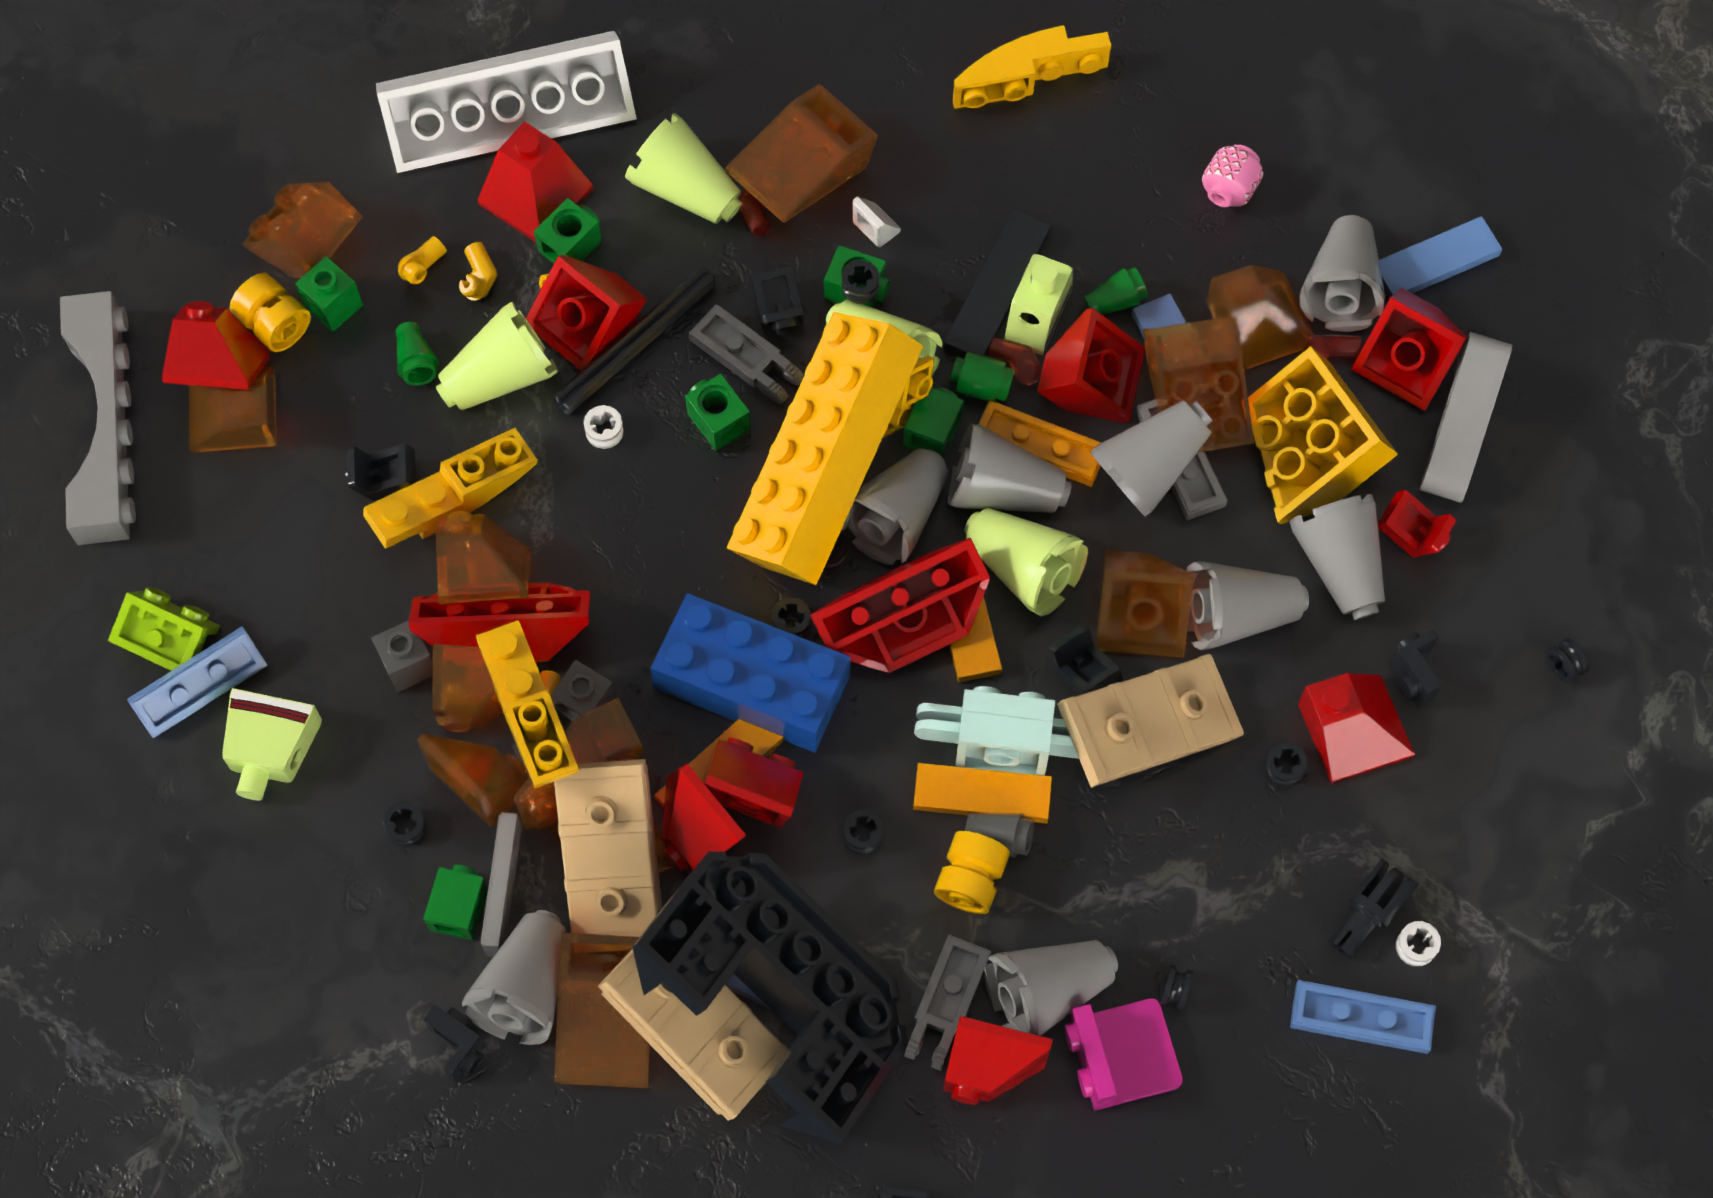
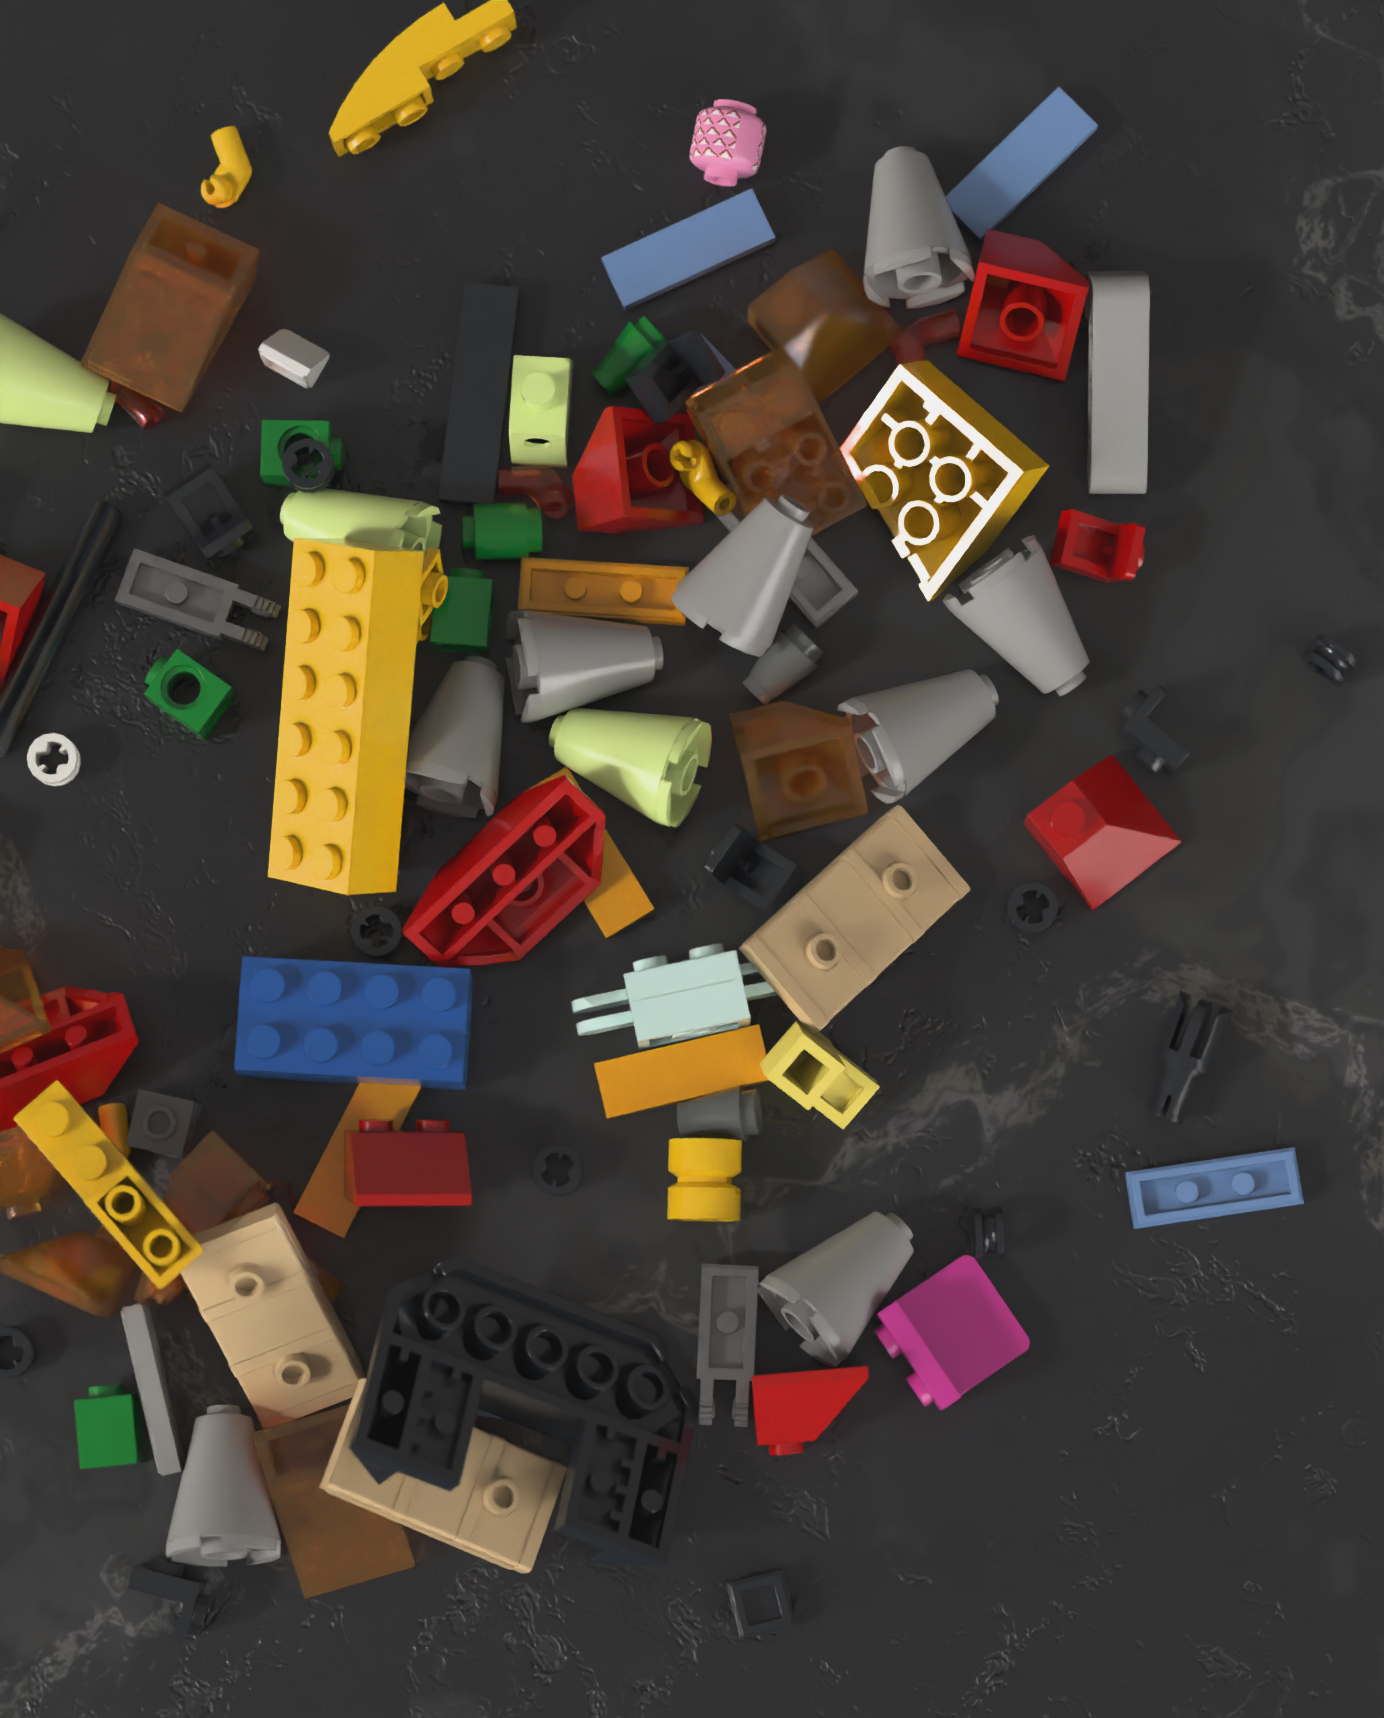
camera: 15 degrees left, 15 degrees up
red slope [661,764,746,874] -> none
white bush [1396,921,1441,967] -> none
none -> yellow arm [201,126,252,208]
none -> medium blue tile [601,188,776,311]
none -> black bracket [625,330,725,424]
none -> yellow arm [670,440,737,516]
none -> dark grey cone [742,622,825,706]
none -> light yellow brick [759,1020,880,1130]

